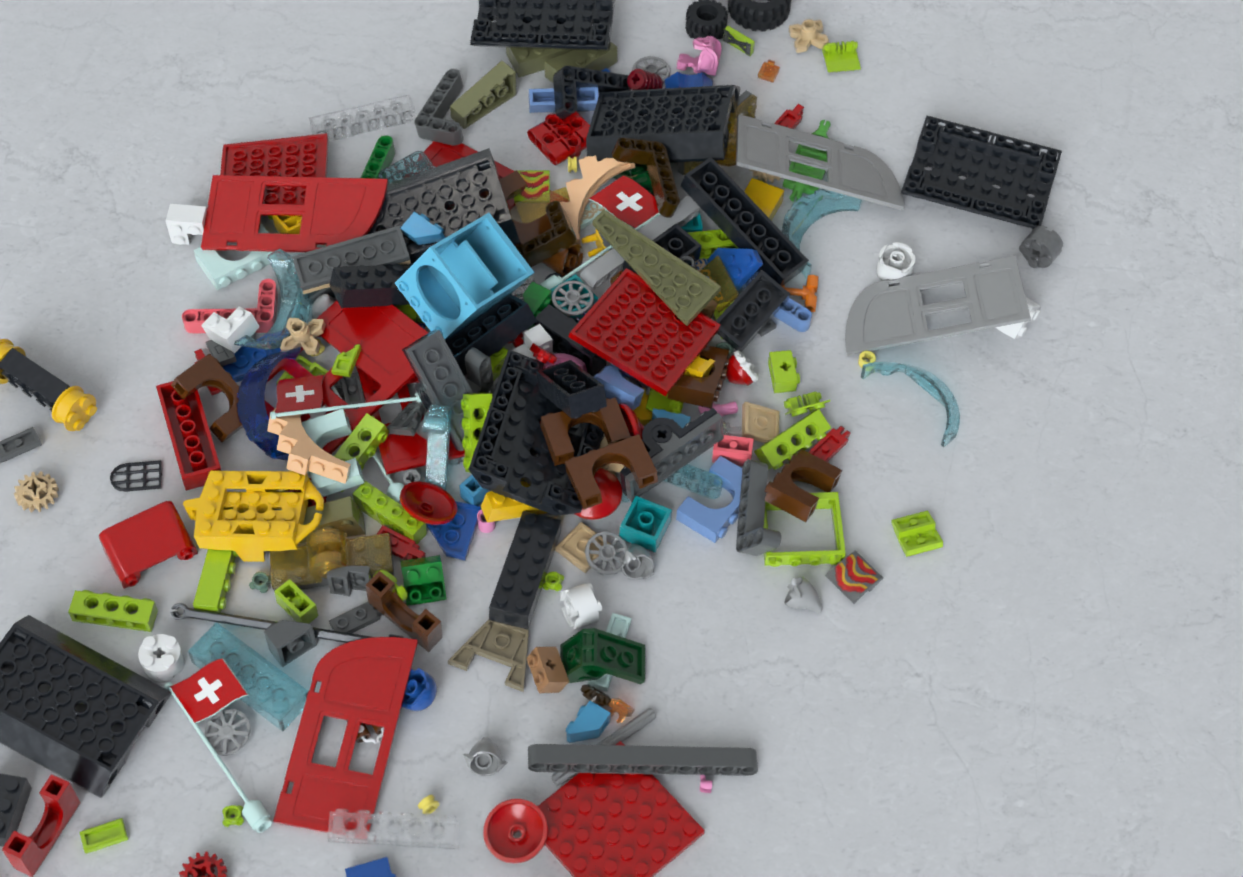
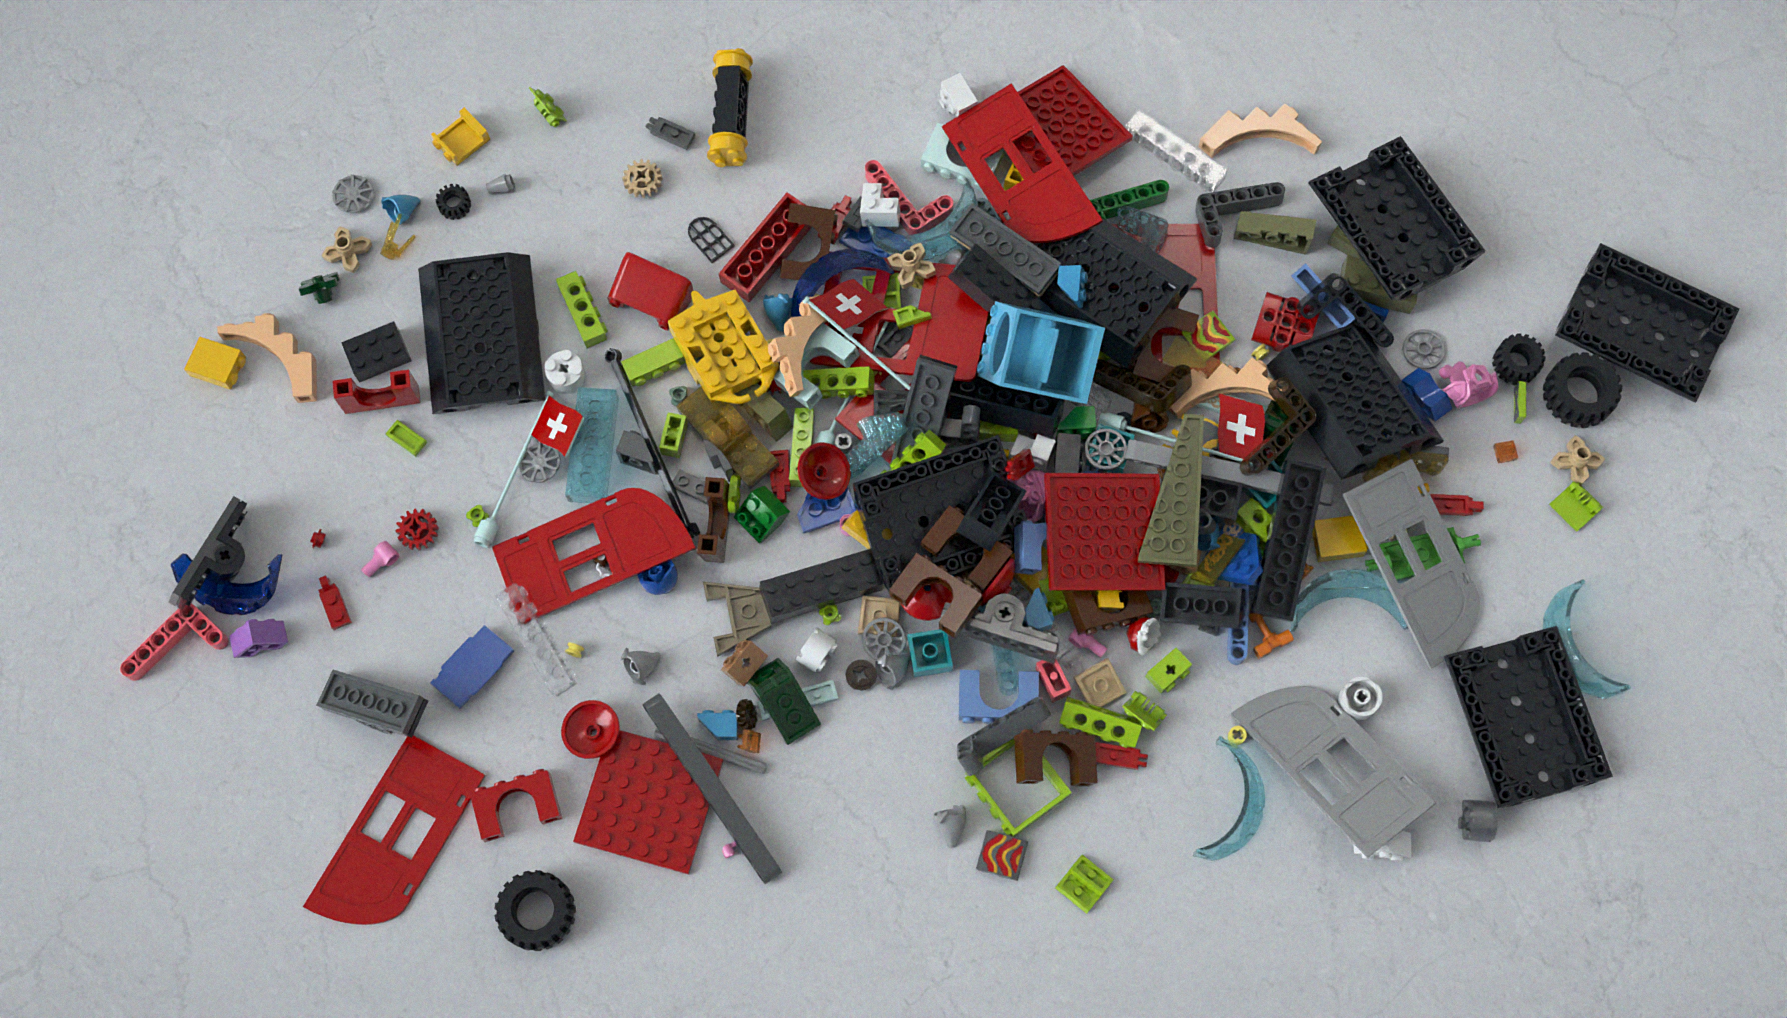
camera: 60 degrees right, 15 degrees up
dark red piece [627,69,663,90] -> none
none -> dark azure hat [763,293,793,332]
none -> dark brown gear [845,660,877,691]
none -> light nougat arch [1198,104,1322,158]
none -> clear light blue windscreen [1543,579,1631,699]

